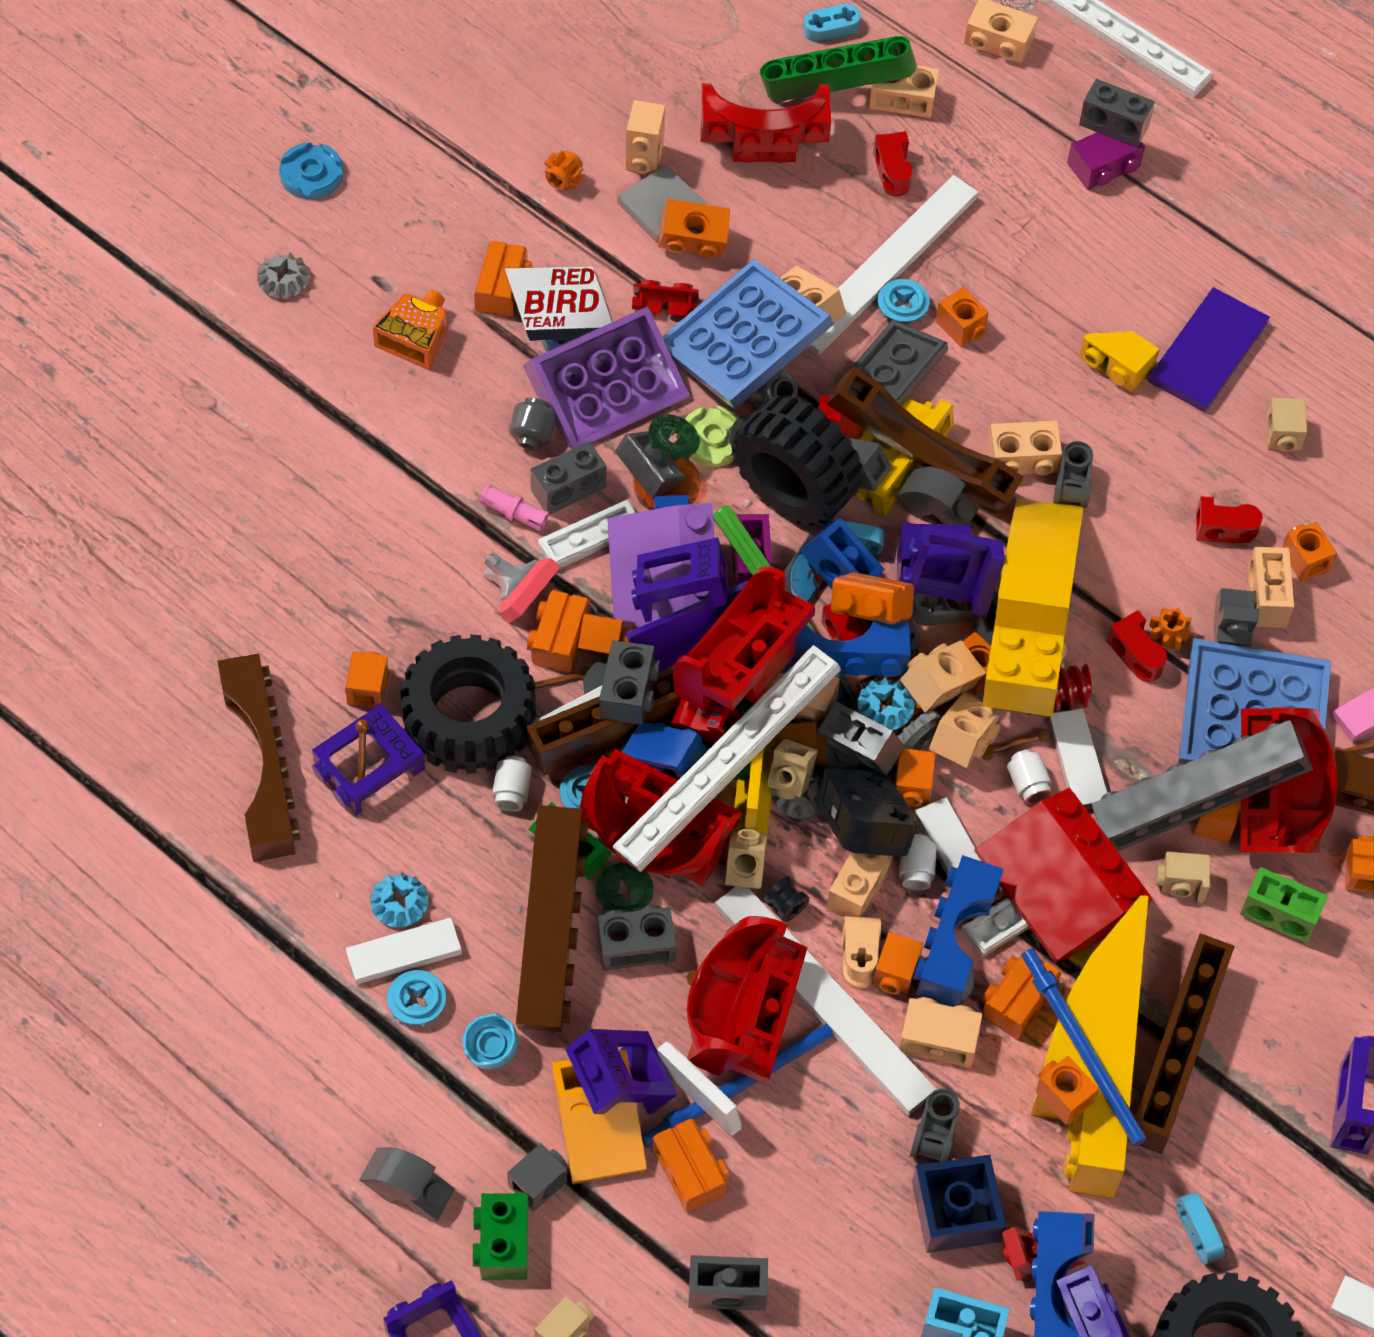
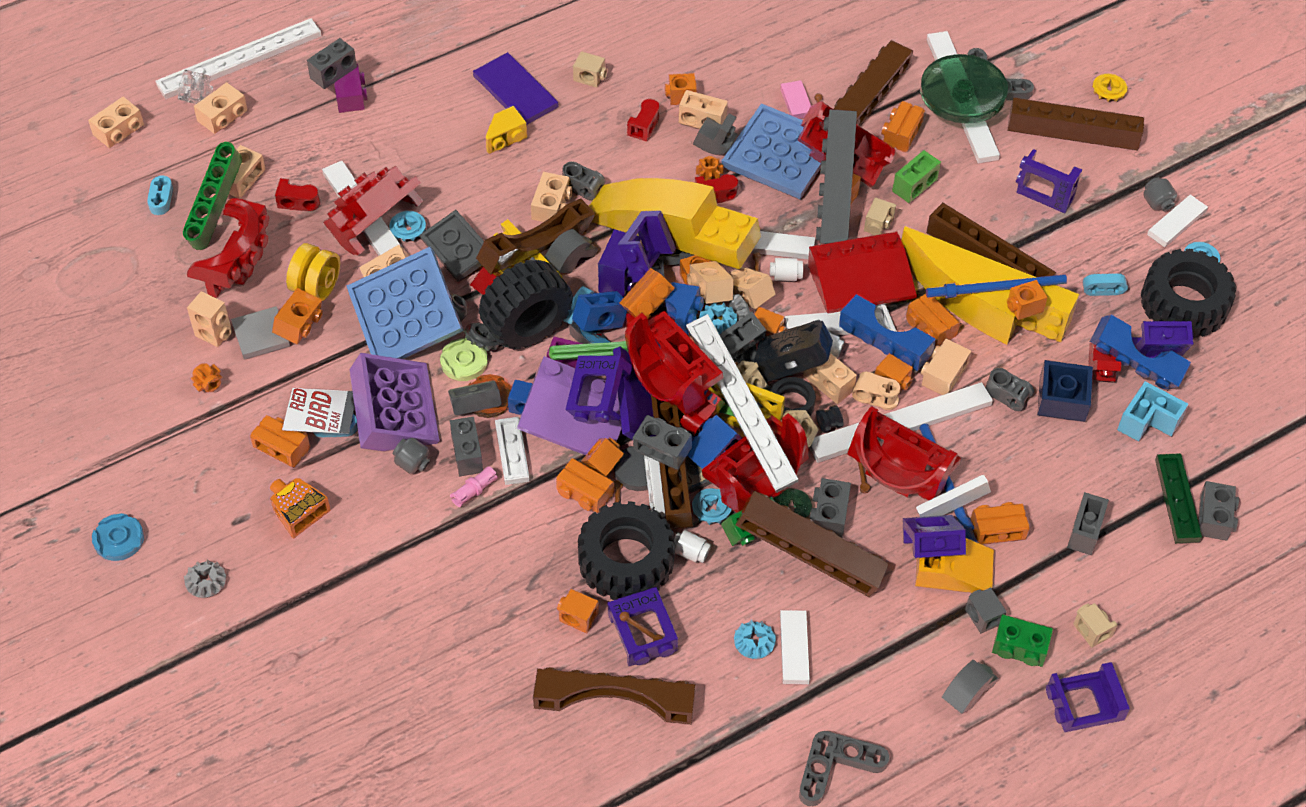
camera: 70 degrees left, 5 degrees down
medium azure gear [387,970,446,1027] -> none
medium azure hair [462,1013,518,1070] -> none
piece [483,552,561,623] -> none
red hinge [632,280,699,317] -> none
clear green gear [647,414,700,462] -> none
orange brick [936,287,989,347] -> none
none -> yellow wheel [286,243,340,301]
none -> piece [323,166,423,255]
none -> black tyre [769,377,816,416]
none -> dark grey beam [799,731,889,807]

